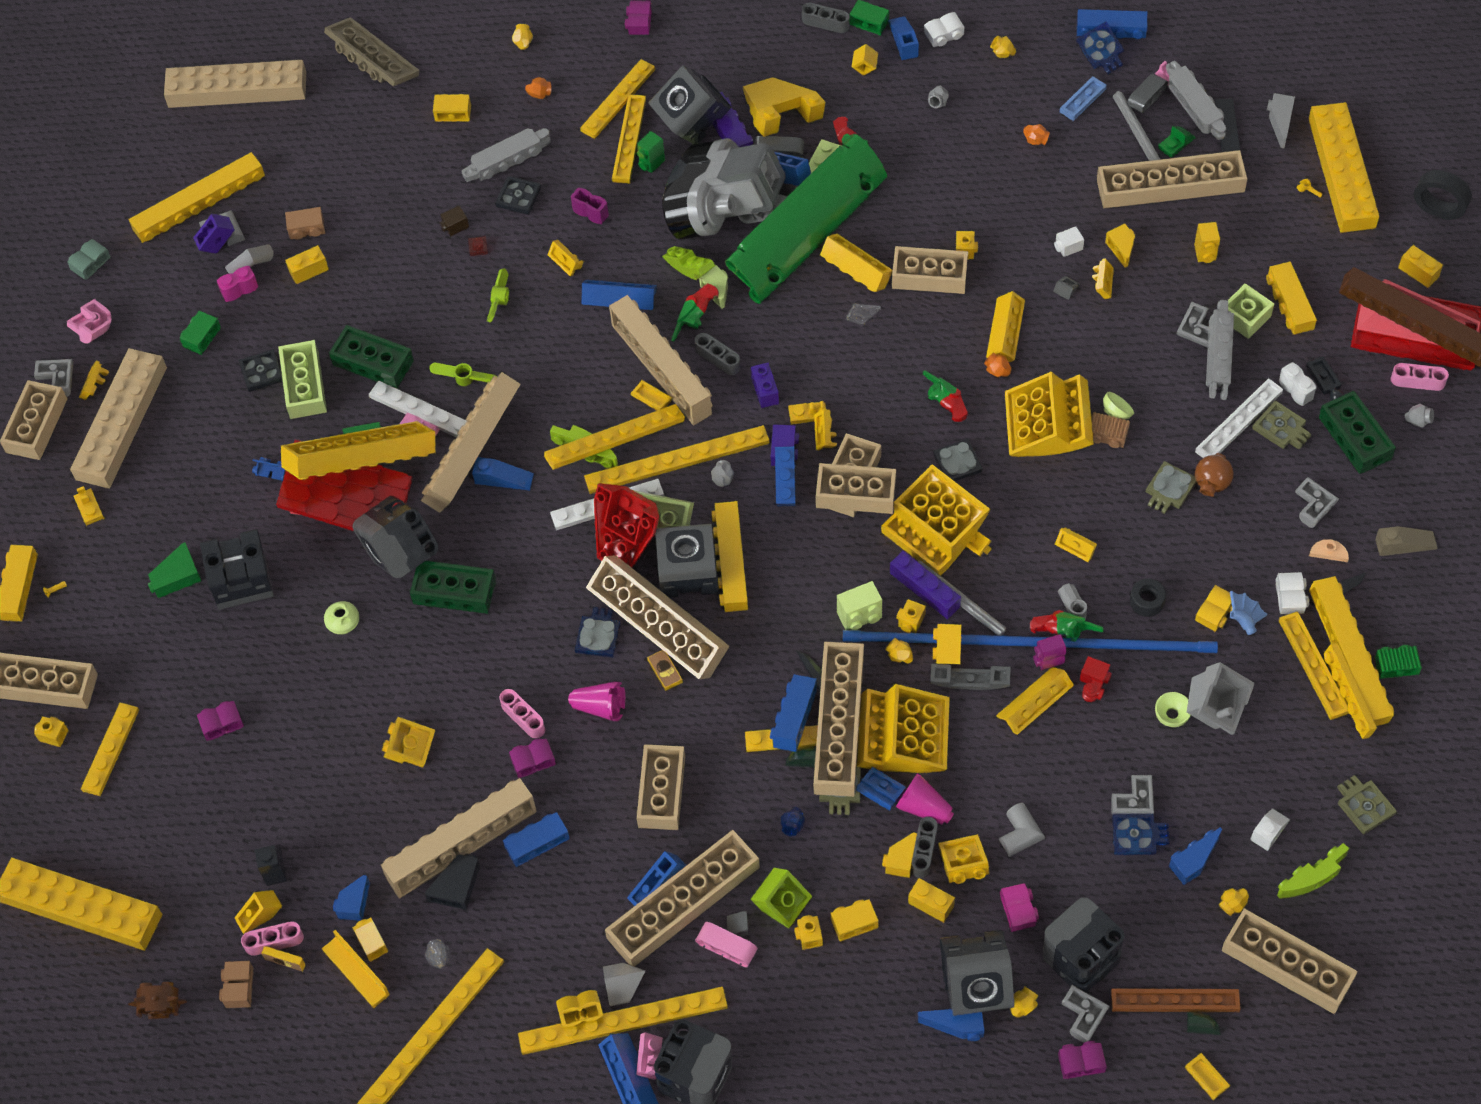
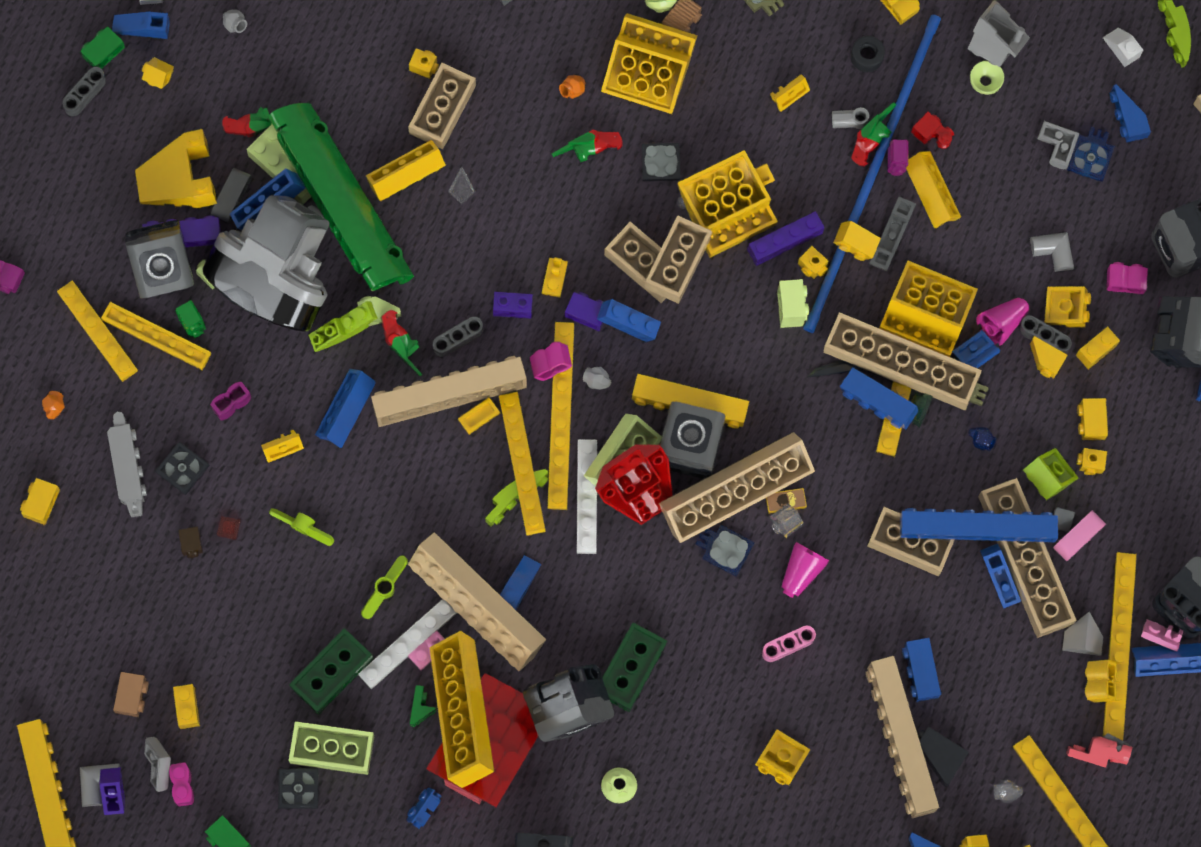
camera: 80 degrees left, 15 degrees up
magenta brick [509,738,556,778] -> none
yellow plate [814,409,837,451] -> none
yellow rock [885,638,913,663] -> none
light grey axle [918,561,1006,636] -> none
yellow panel [986,291,1025,362] -> none
yellow rock [1219,888,1249,916] -> none
none -> dark pink brick [530,342,572,381]
none -> clear brick [770,504,804,538]
none -> blue brick [900,508,1058,542]
none -> coral plate [1066,733,1132,768]

